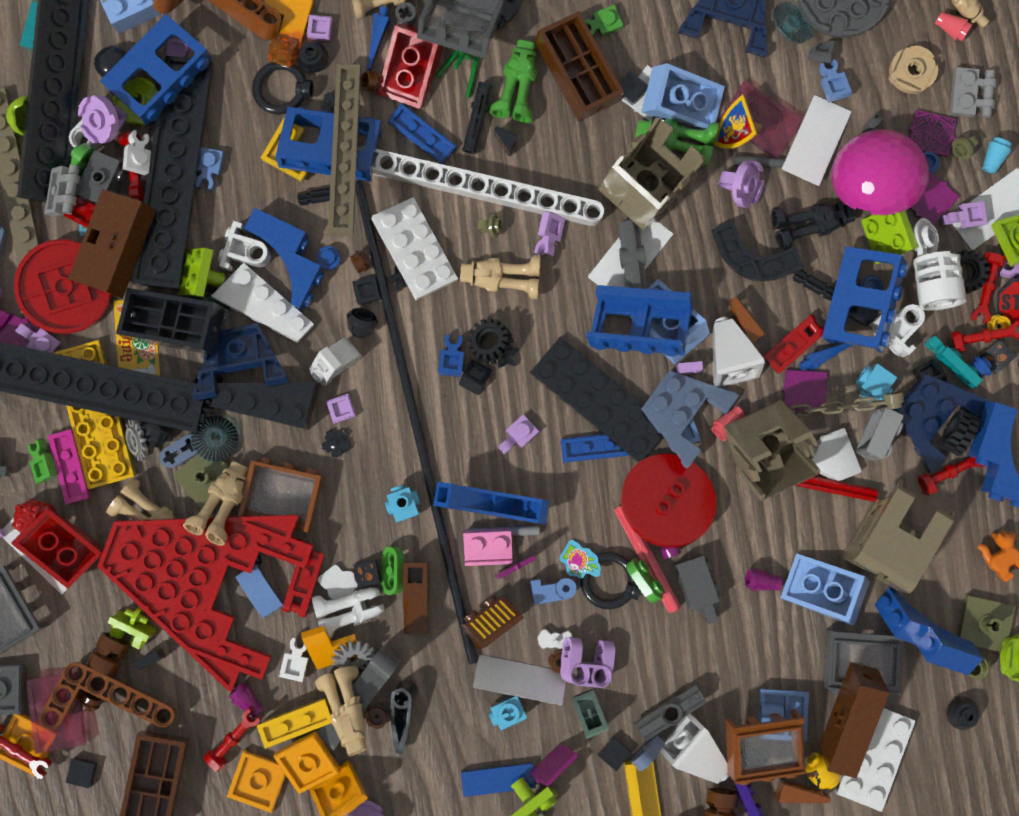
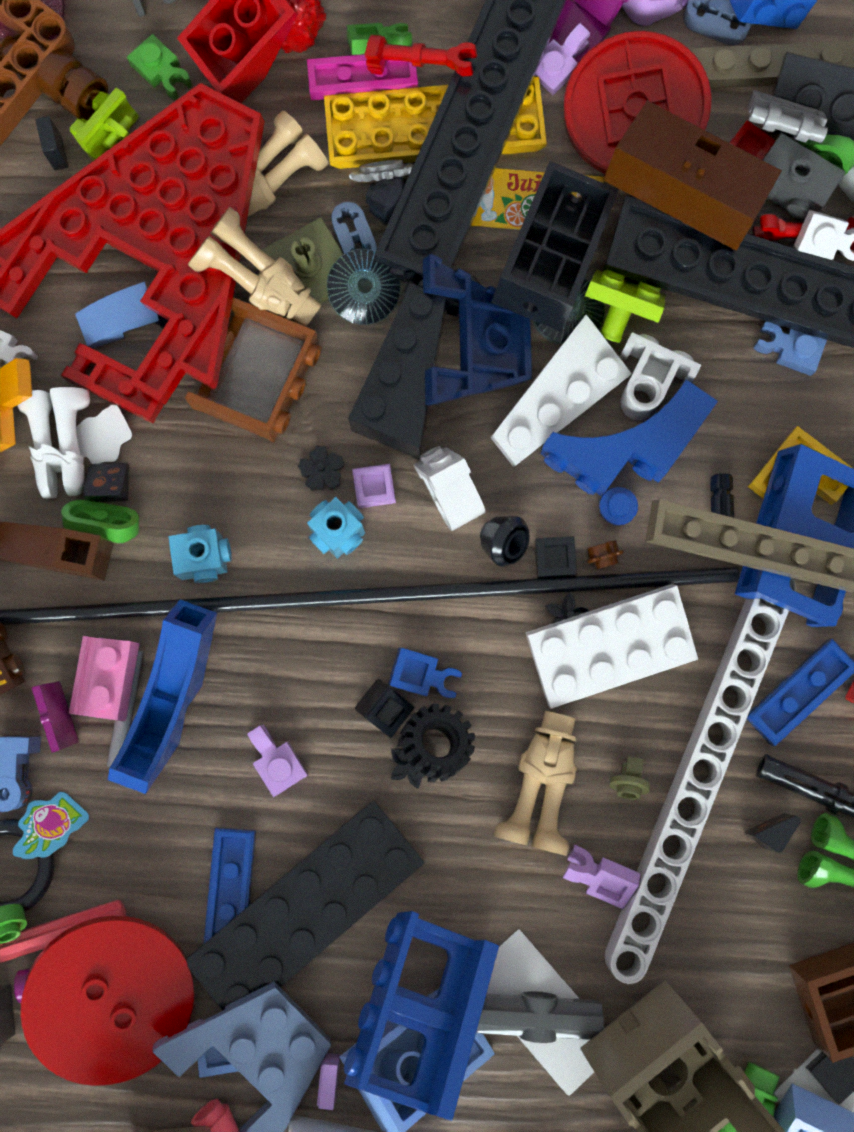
camera: 100 degrees right, 5 degrees down
none -> bright green plate [127,34,192,100]
none -> medium azure brick [307,497,365,559]
none -> red piece [364,35,477,77]

